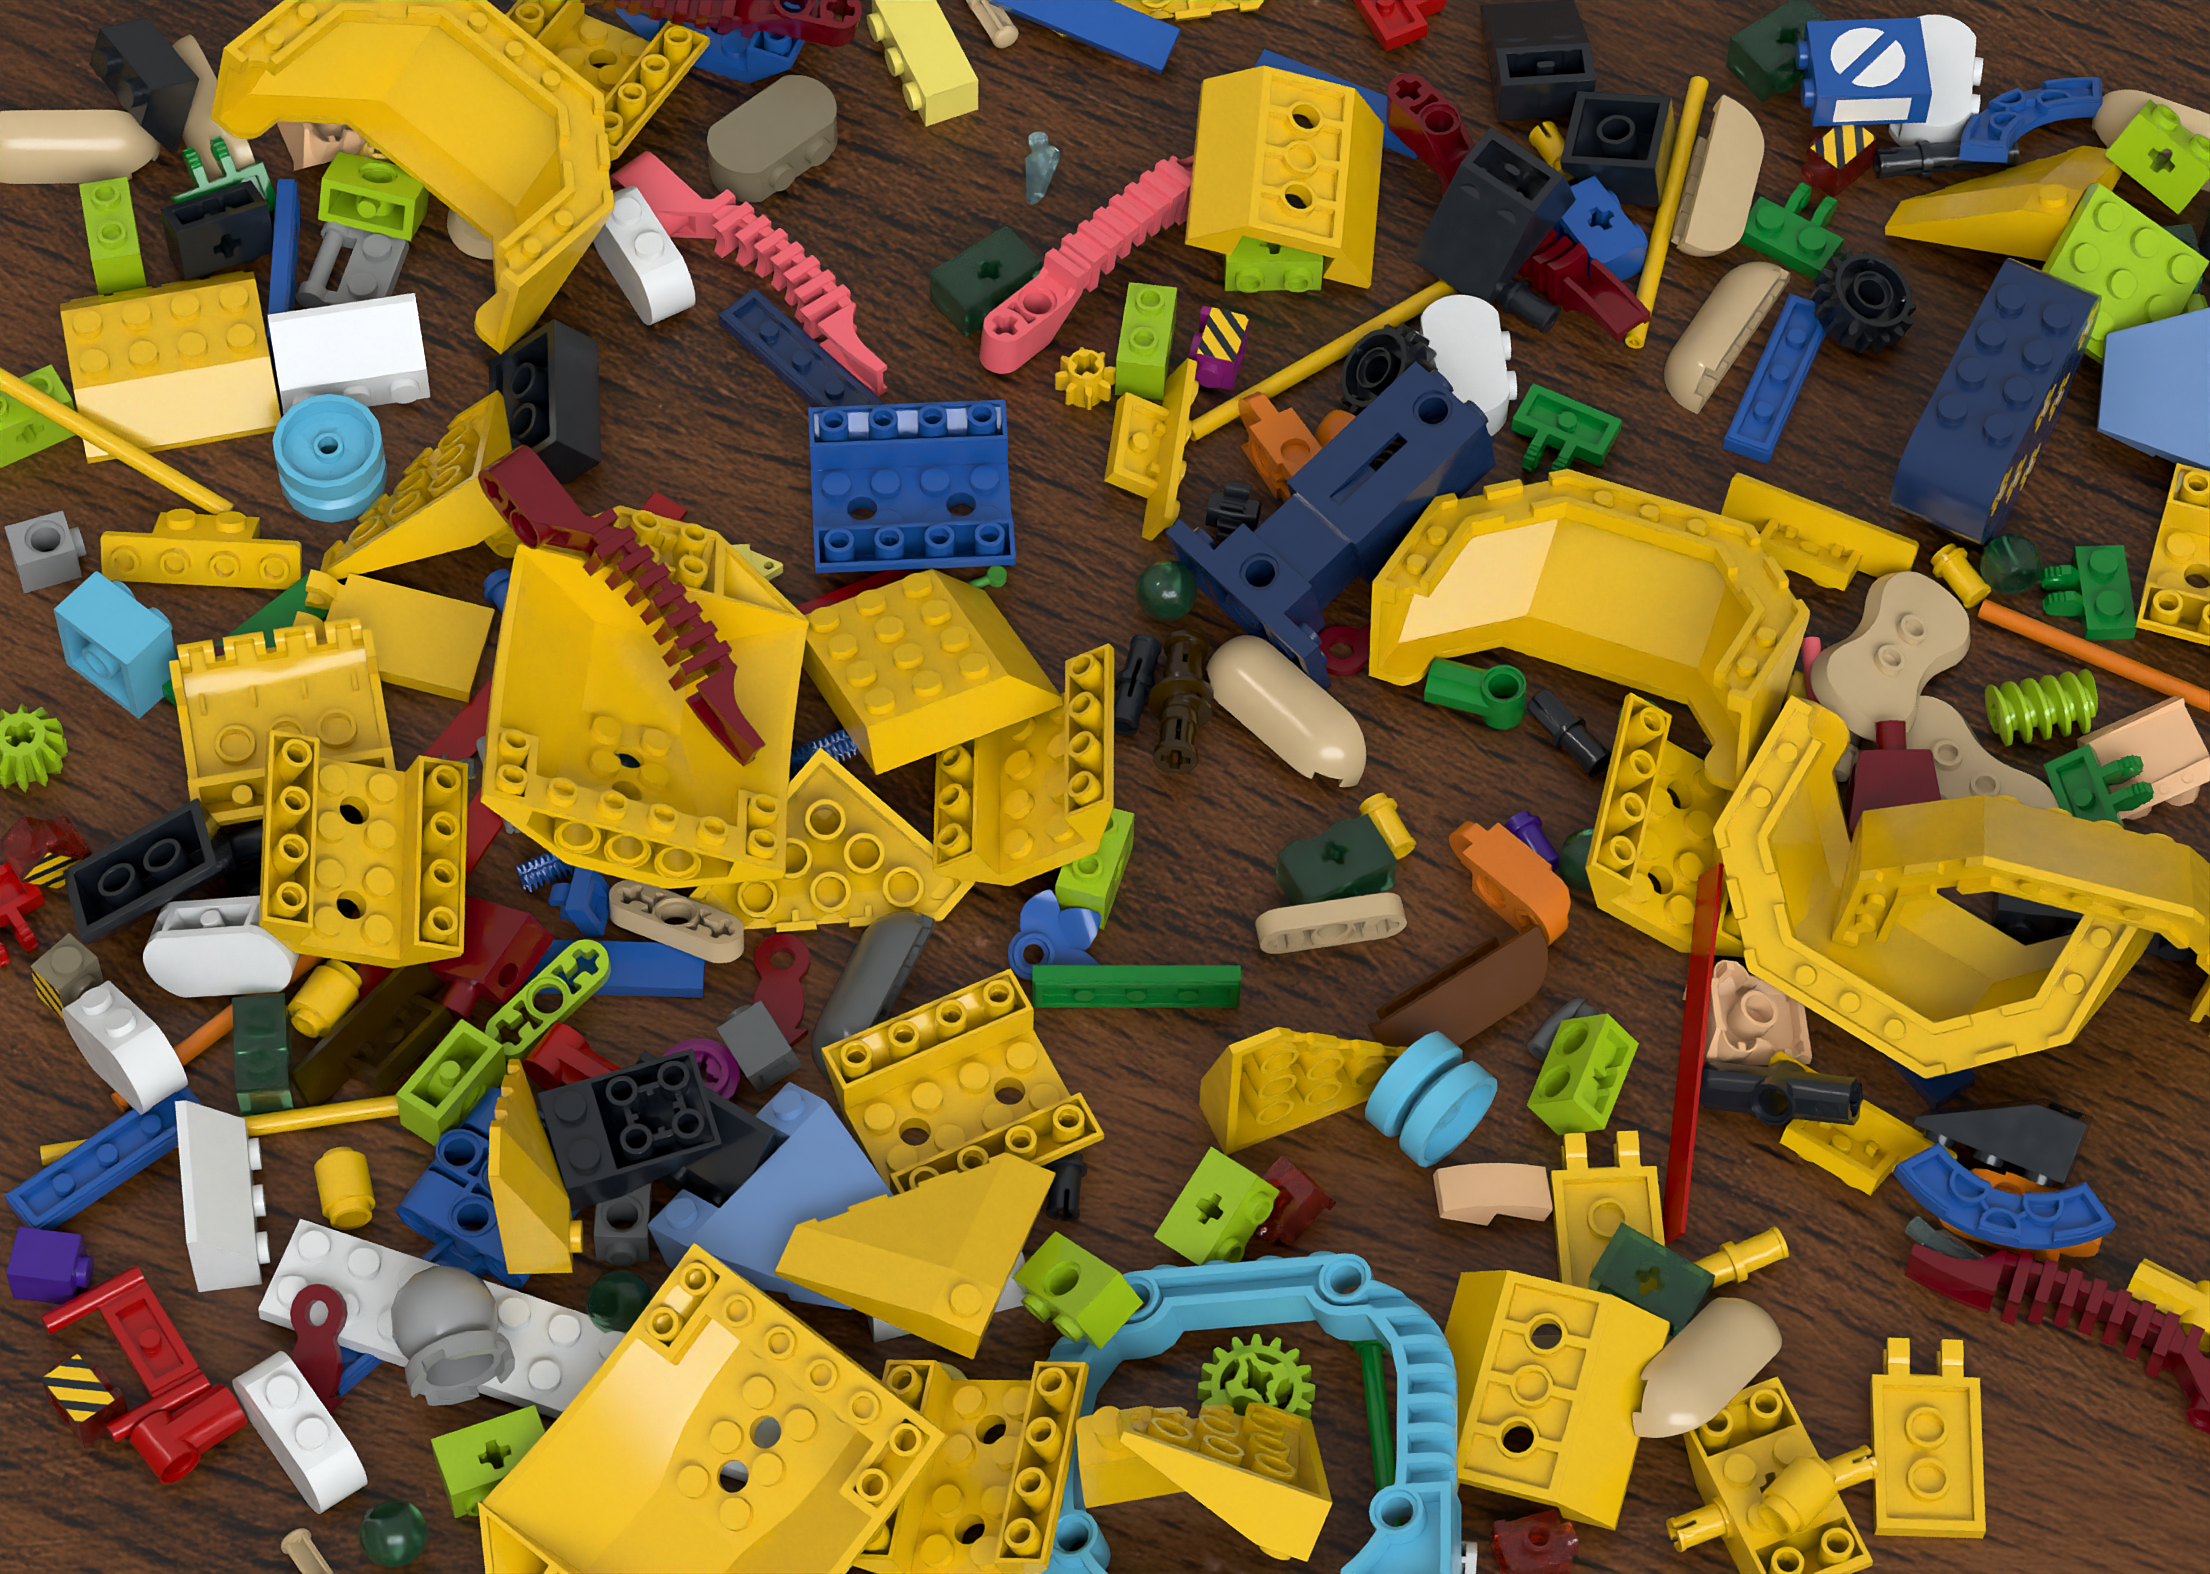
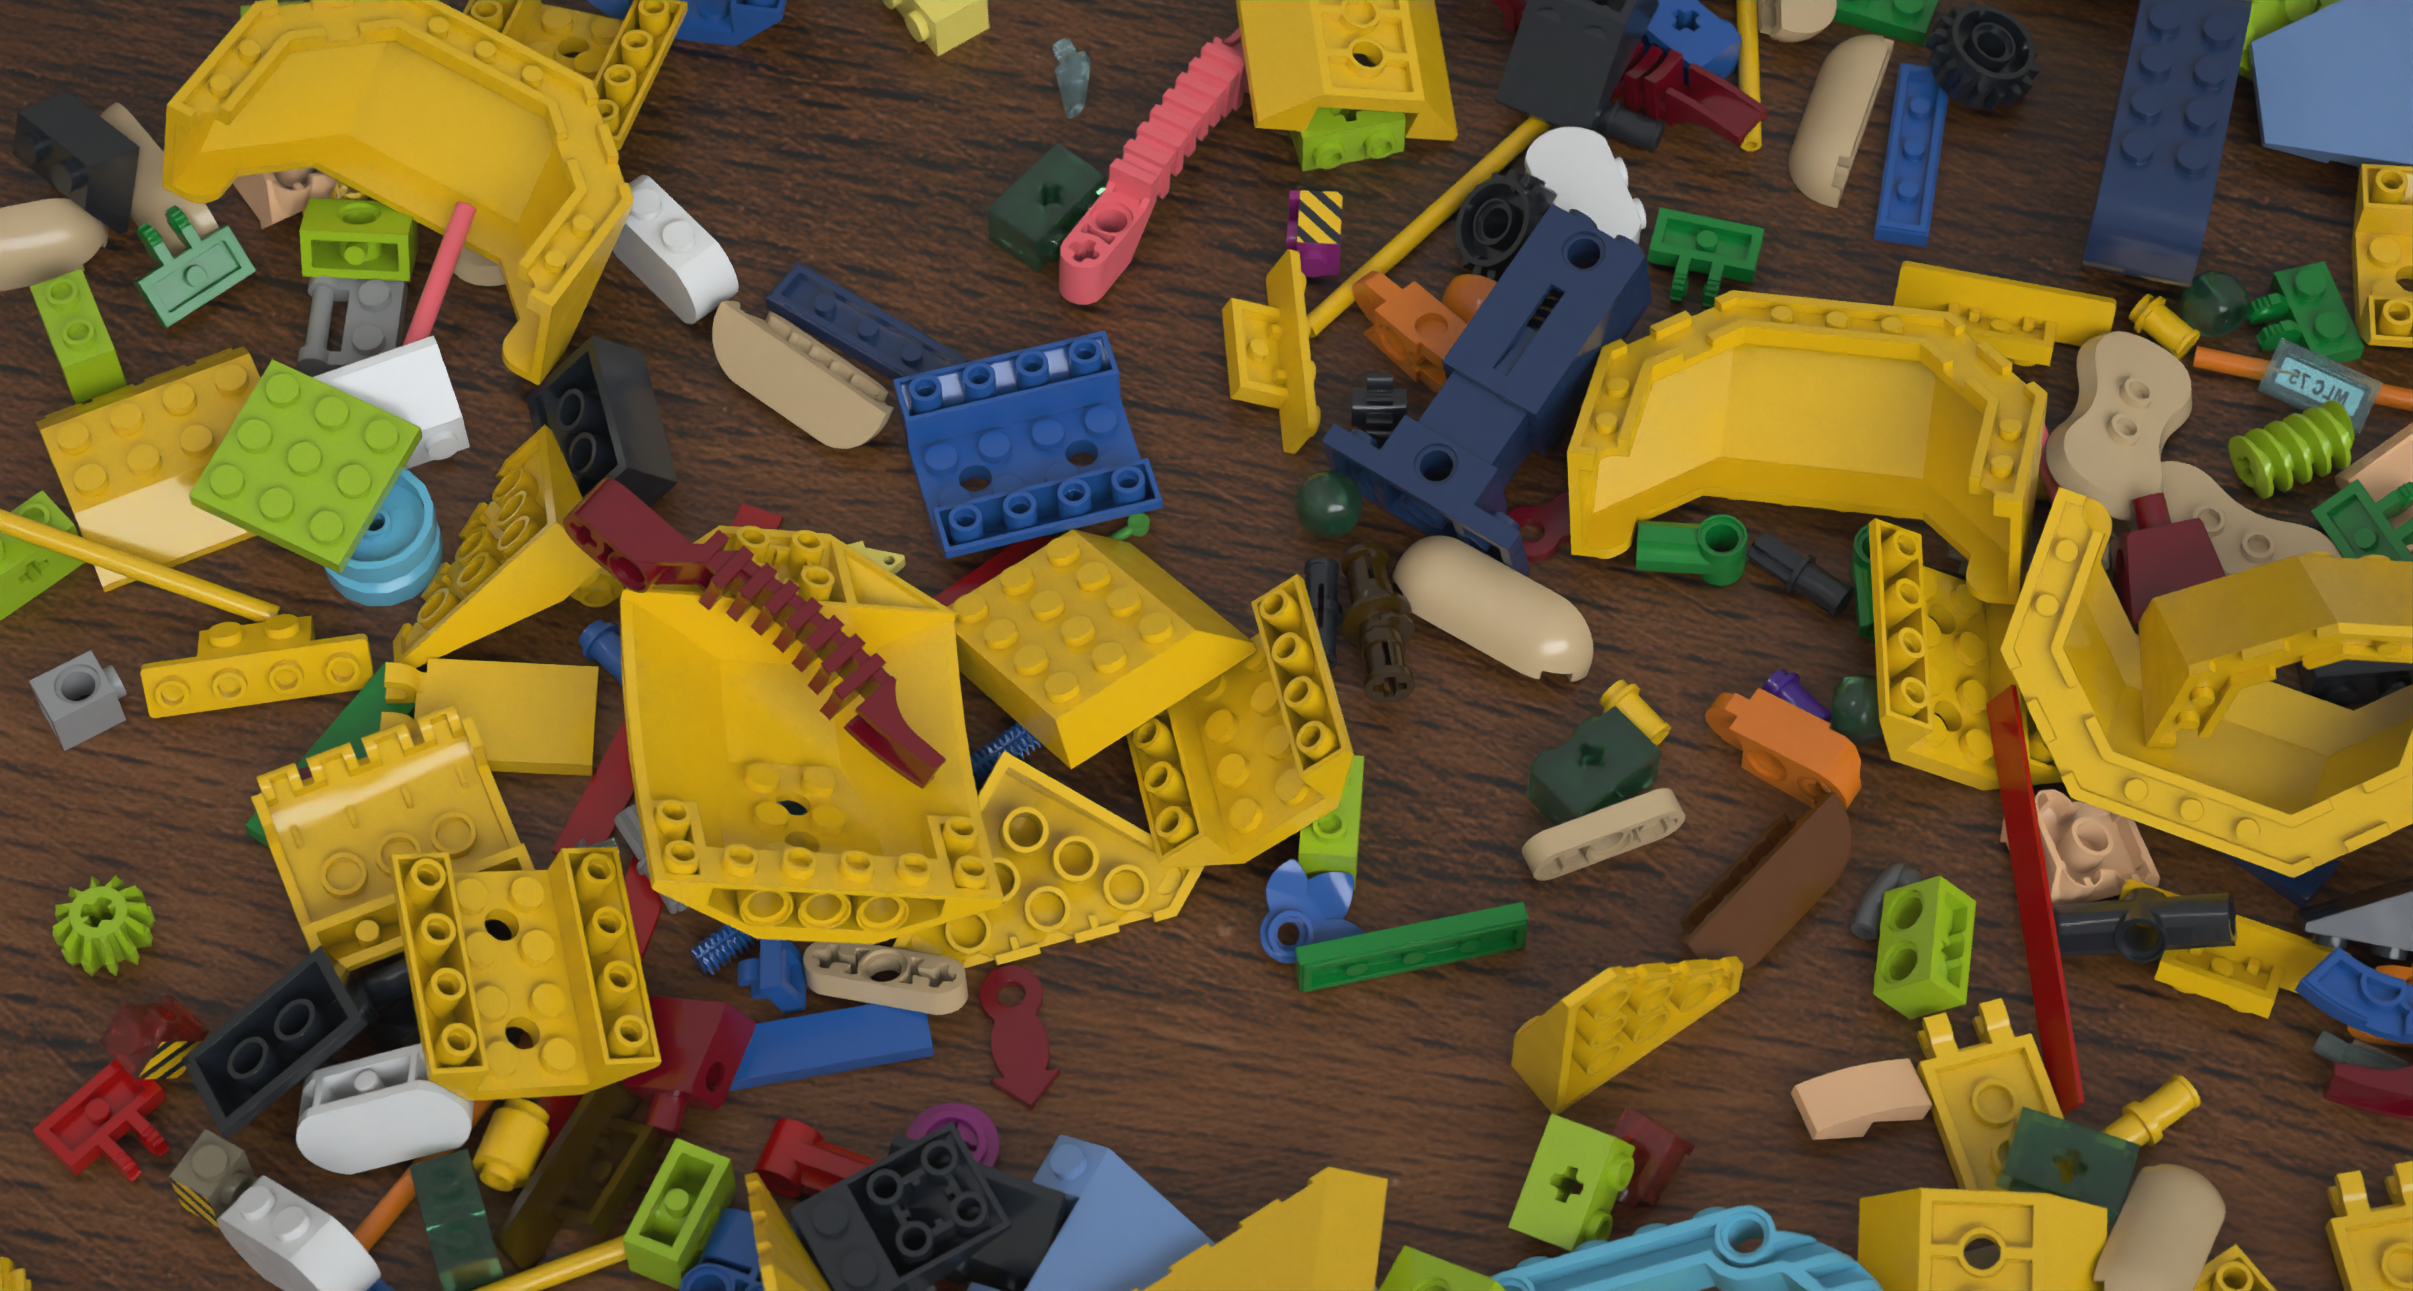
camera: 10 degrees left, 0 degrees up
medium azure brick [54,571,178,719] -> none
black brick [160,180,274,281] -> none
blue tile [266,179,301,365] -> none
lime beam [485,939,611,1062] -> none
coral piece [610,151,887,397] -> none
dark tan brick [707,75,838,203] -> none
dark grey brick [716,1000,803,1094] -> none
dark grey brick [811,911,936,1082] -> none
yellow slope [821,968,1104,1196] -> none
black pin [1046,1151,1087,1221] -> none
yellow gear [1055,347,1116,410] -> none
lime brick [1115,282,1177,400] -> none
medium azure wheel [1365,1031,1497,1168] -> none
none -> lime plate [189,359,423,574]
none -> coral piece [403,202,476,346]
none -> tan brick [712,301,894,449]
none -> clear light blue tile [2257,338,2383,435]

